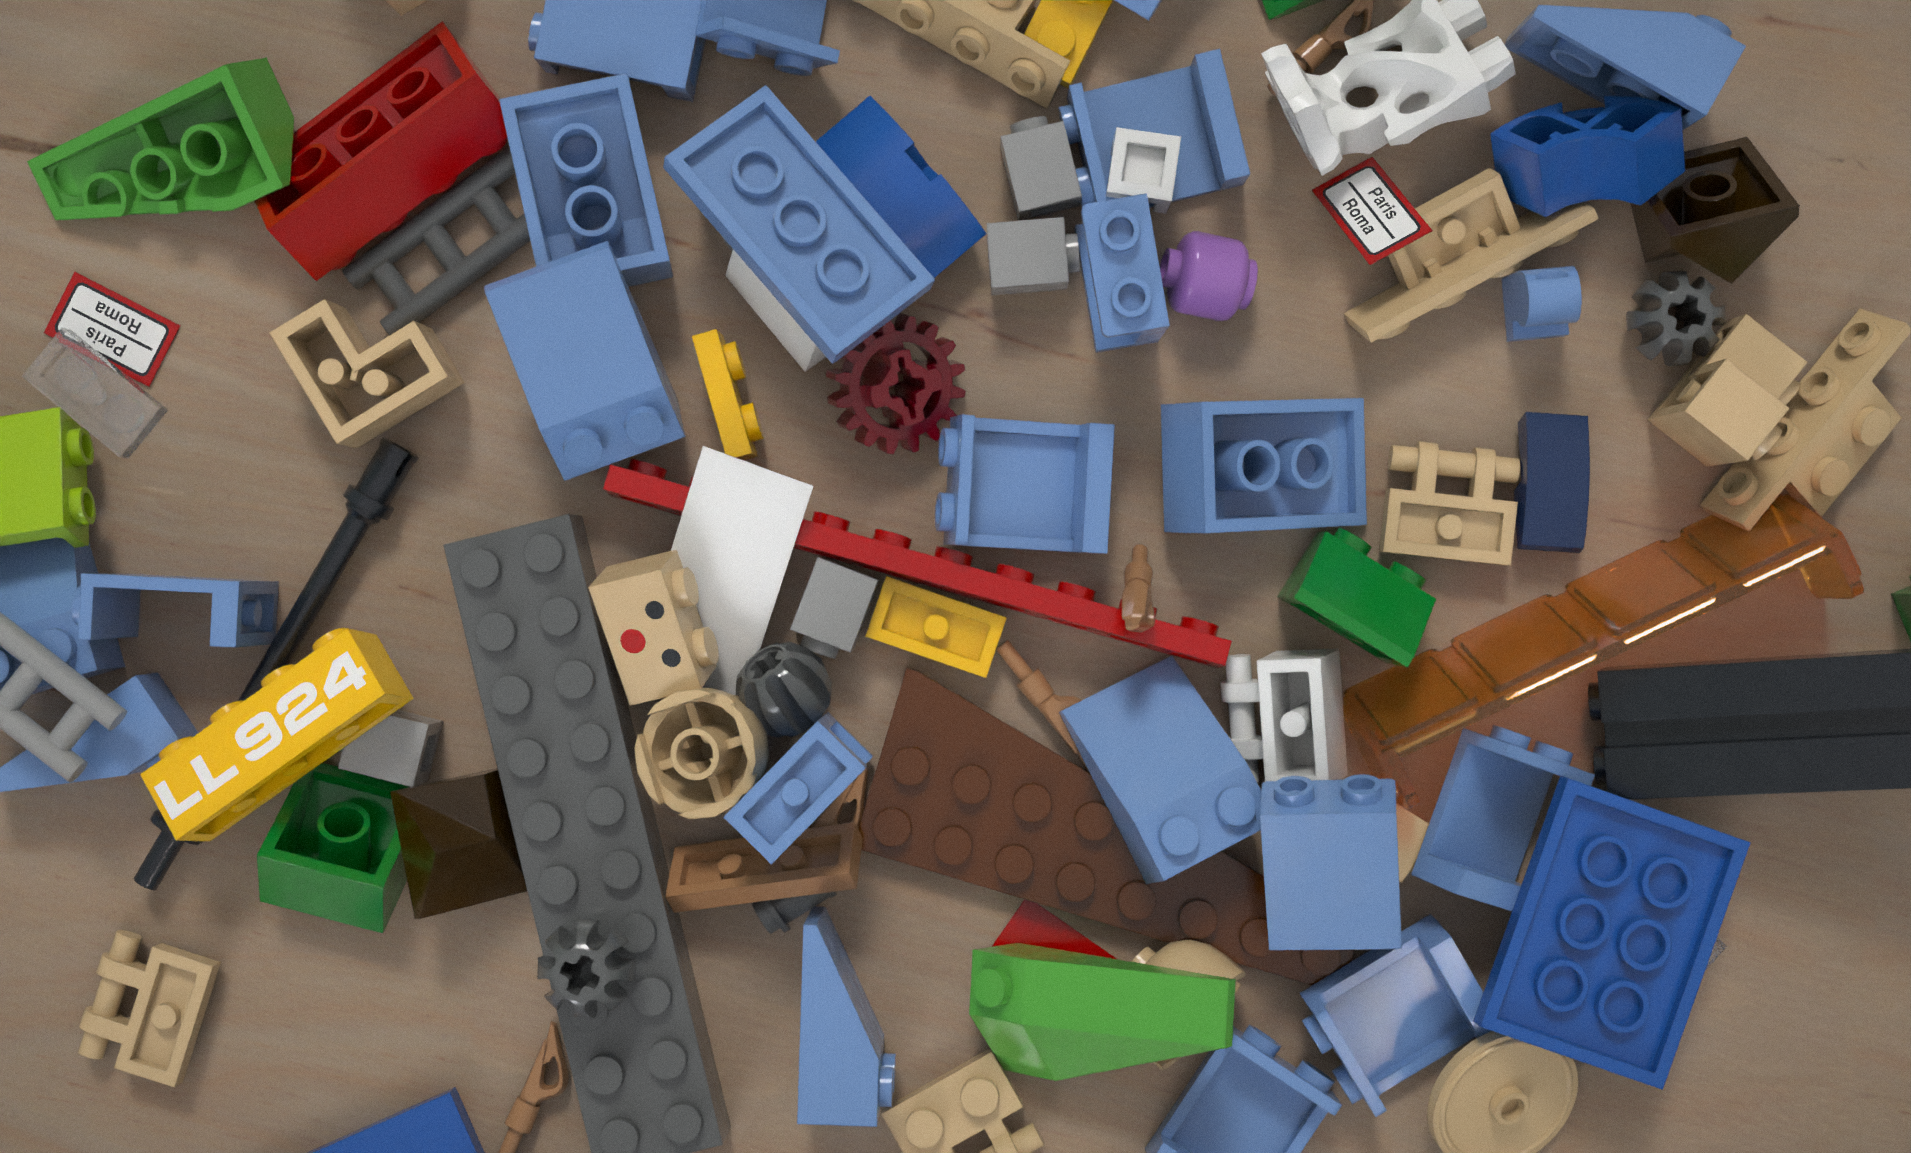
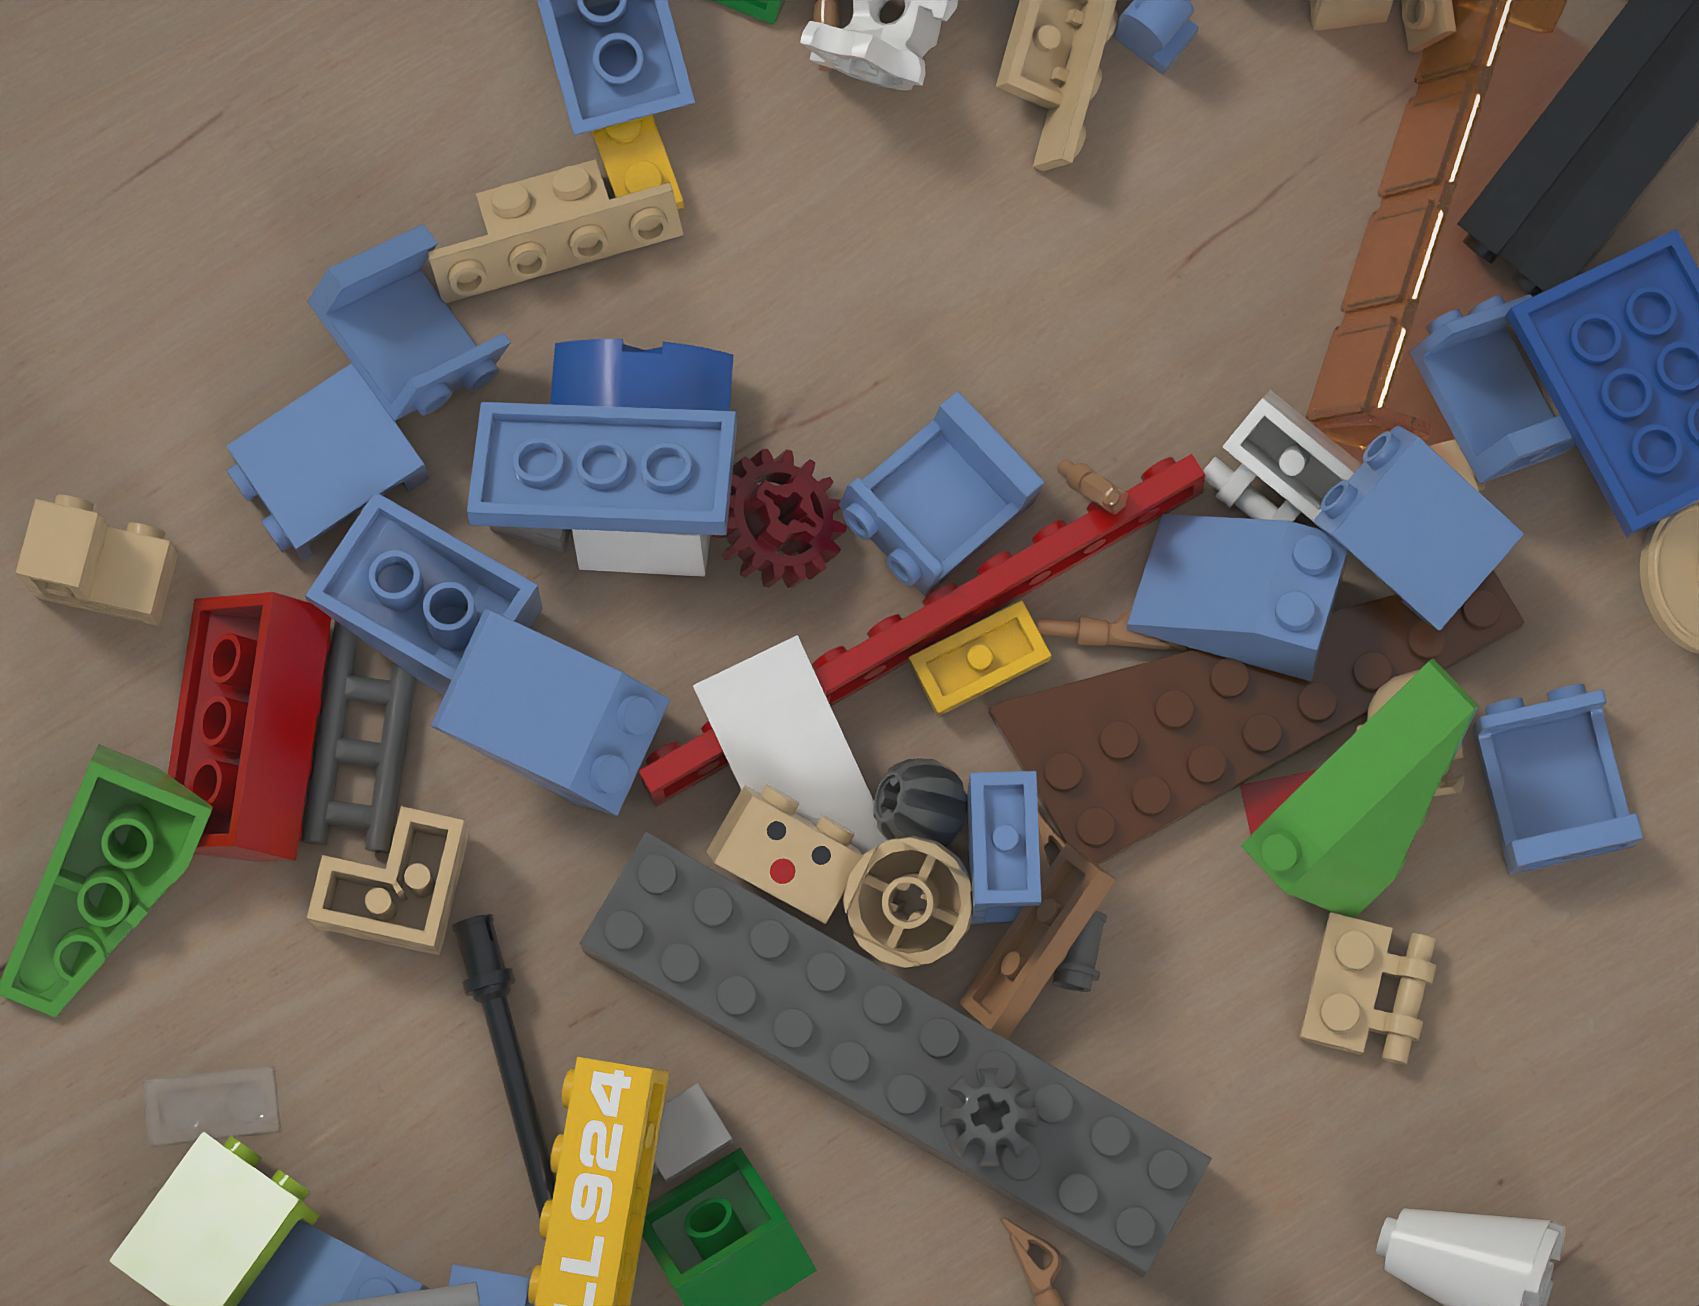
camera: 45 degrees left, 10 degrees down
sticker [44,272,181,387] -> none
medium blue panel [71,573,279,648] -> none
dark brown slope [390,768,527,919] -> none
yellow plate [692,329,764,460] -> none
light grey brick [790,557,881,659] -> none
medium blue slope [797,906,896,1127] -> none
light grey brick [986,217,1080,296] -> none
light grey brick [1000,116,1082,221] -> none
medium blue panel [1058,49,1250,208] -> none
medium blue panel [1074,193,1170,353] -> none
white panel [1106,127,1181,214] -> none
medium lavender head [1160,231,1258,321] -> none
medium blue slope [1161,398,1367,533] -> none
green slope [1277,528,1436,668] -> none
medium blue panel [1300,914,1491,1117] -> none
sticker [1312,157,1433,265] -> none
tan plate [1379,441,1520,566] -> none
dark blue slope [1513,412,1590,553] -> none

